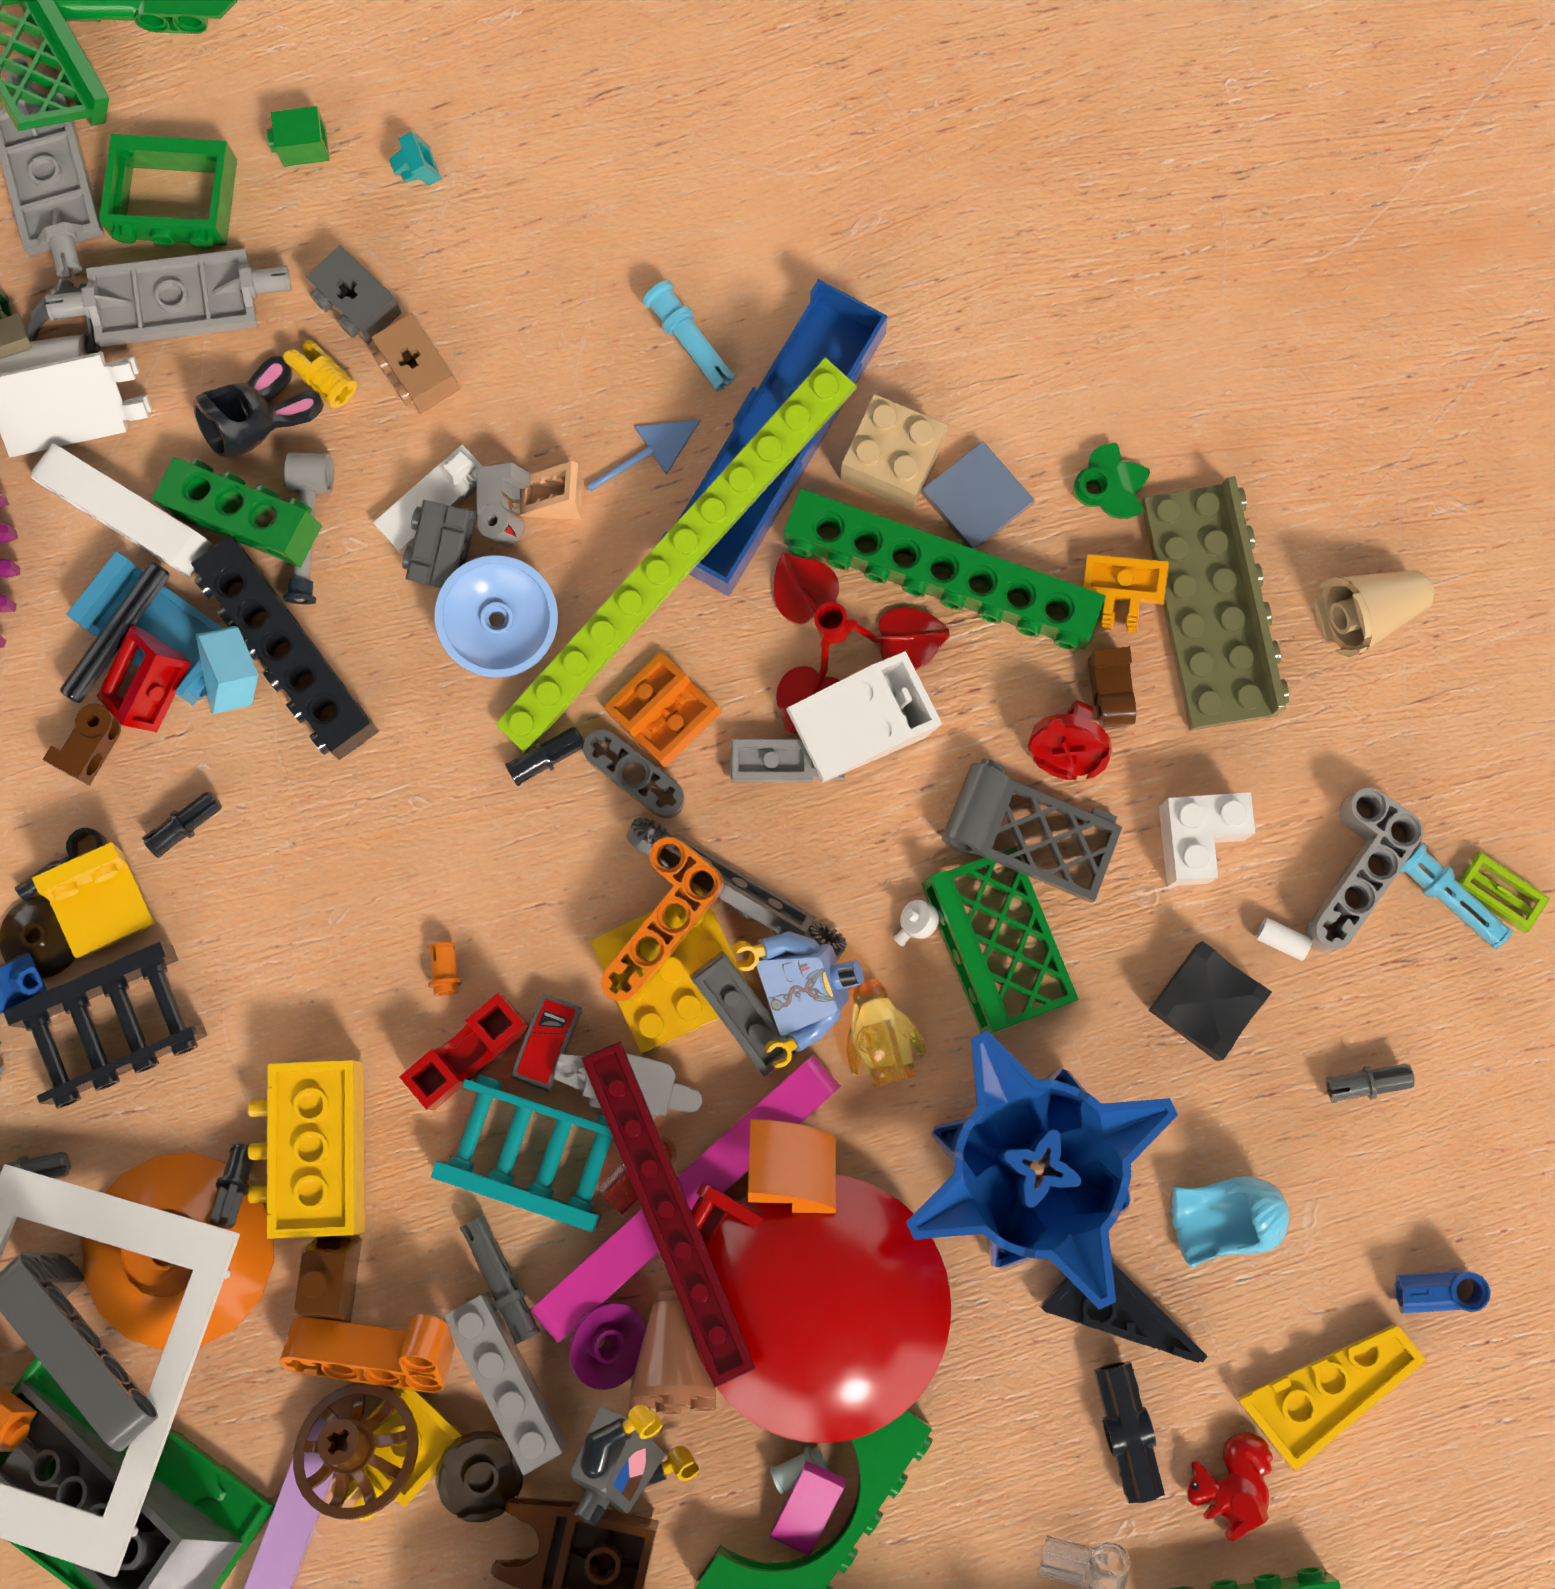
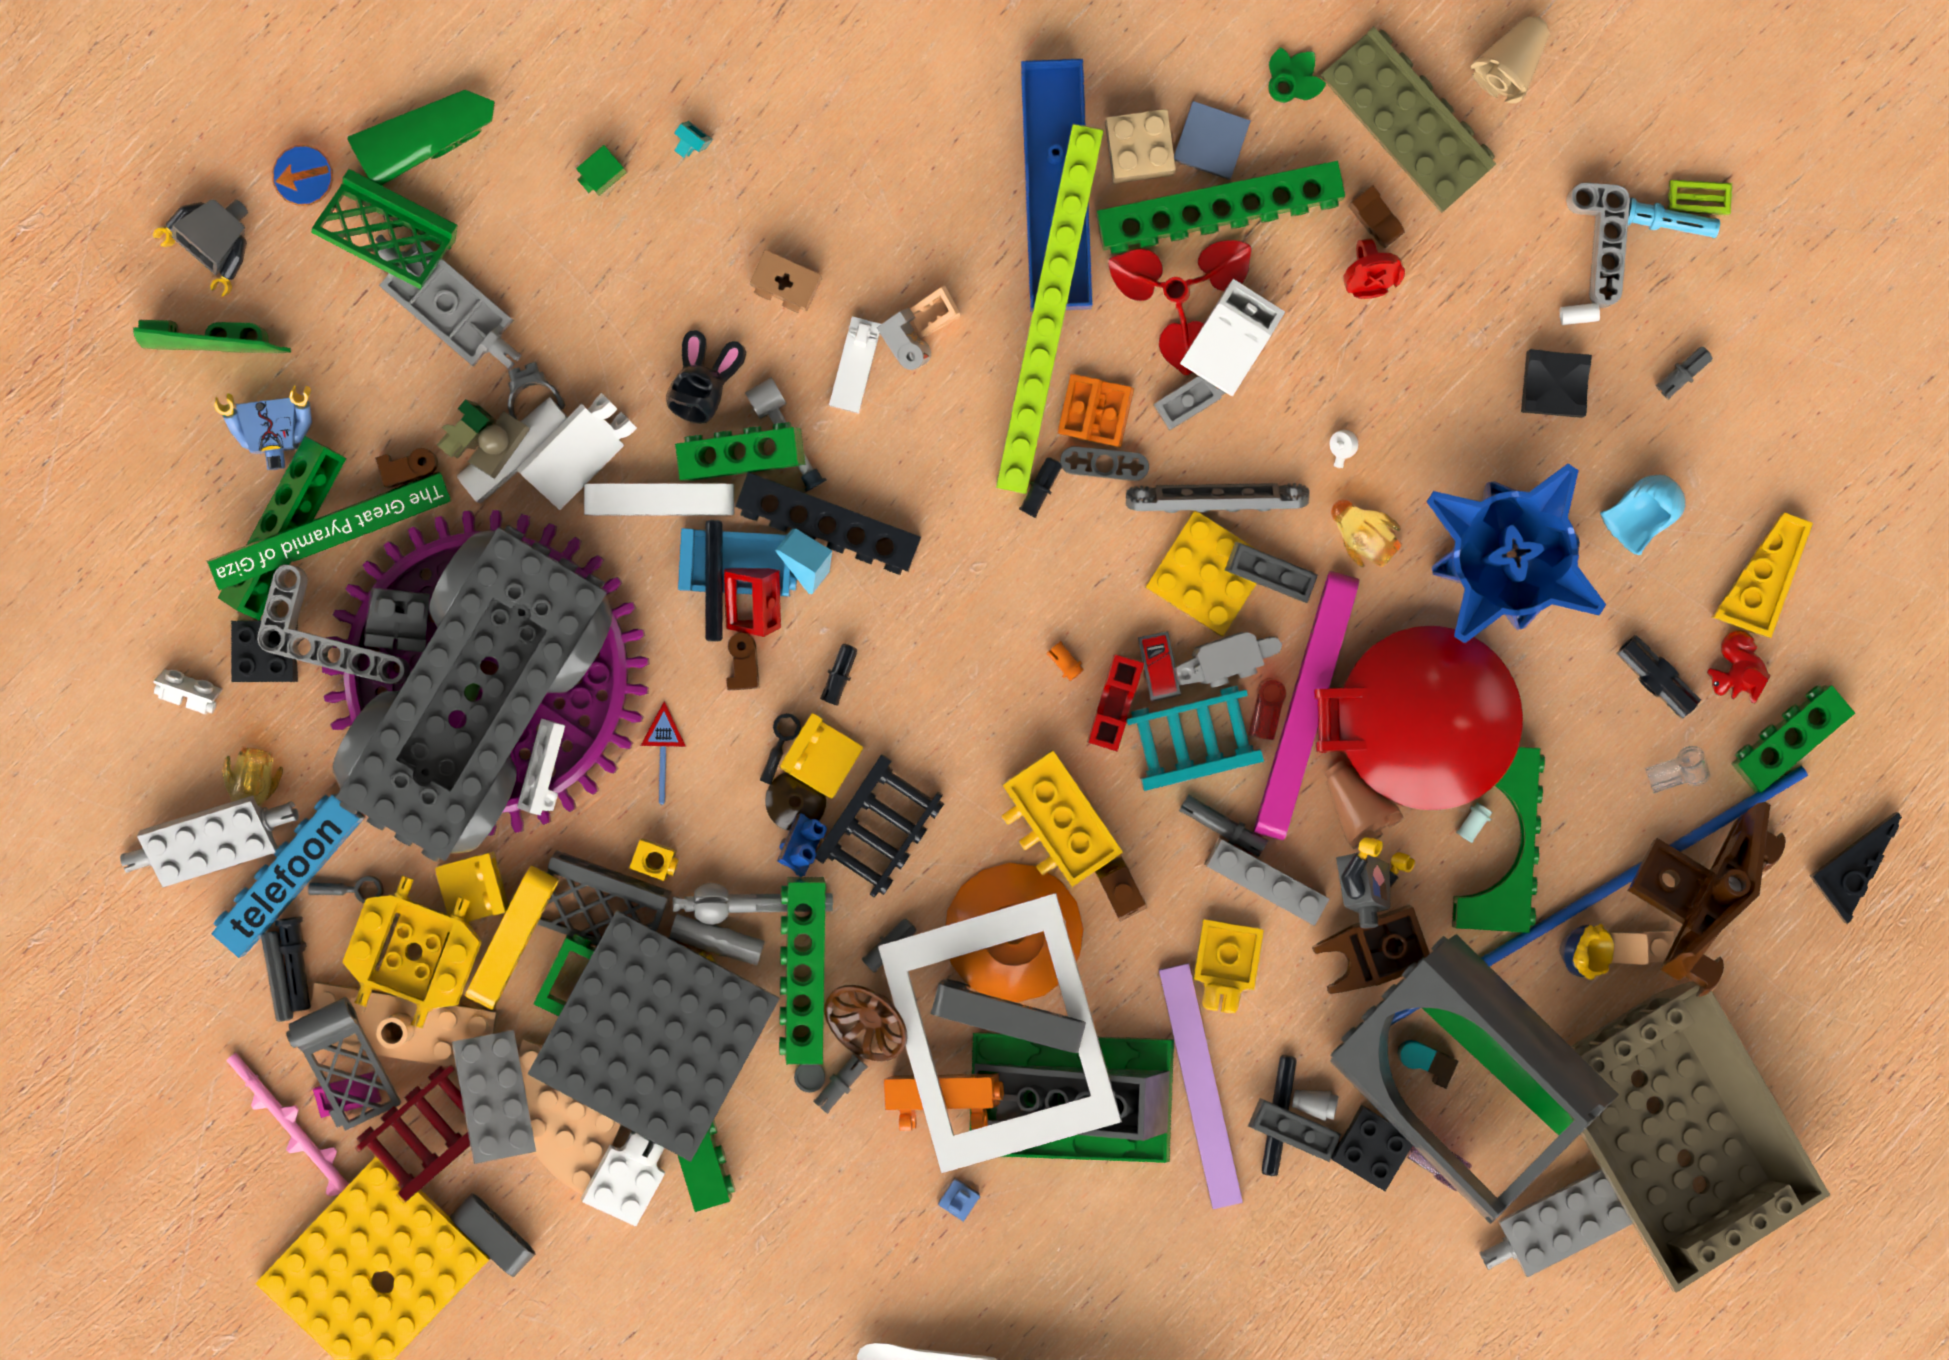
camera: 30 degrees left, 10 degrees up
light grey plate [45,249,292,348] -> none
green window [99,134,237,248] -> none
black axle [209,1144,254,1229] -> none
orange beam [279,1314,455,1393] -> none
yellow hinge [282,339,357,408] -> none
reddish brown wheel [293,1383,419,1520] -> none
dark grey brick [306,245,402,344] -> none
dark grey brick [402,499,477,588] -> none
light blue dish [435,555,558,678] -> none
dark brown tile [435,1431,523,1522] -> none
magenta dish [569,1302,646,1390] -> none
dark red tile [581,1041,756,1388] -> none
medium blue piece [587,420,700,491] -> none
orange beam [601,837,724,1001] -> none
medium azure pin [642,280,736,392] -> none
medium blue torso [732,931,864,1068] -> none
orange slope [748,1119,836,1213] -> none
tile [770,1461,846,1556] -> none
green fence [921,846,1079,1034] -> none
dark grey piece [942,759,1122,903] -> none
black wing [1039,1262,1208,1363] -> none
light orange hinge [1083,554,1169,633] -> none
white brick [1159,792,1256,887] -> none
blue piece [1394,1268,1491,1313] -> none

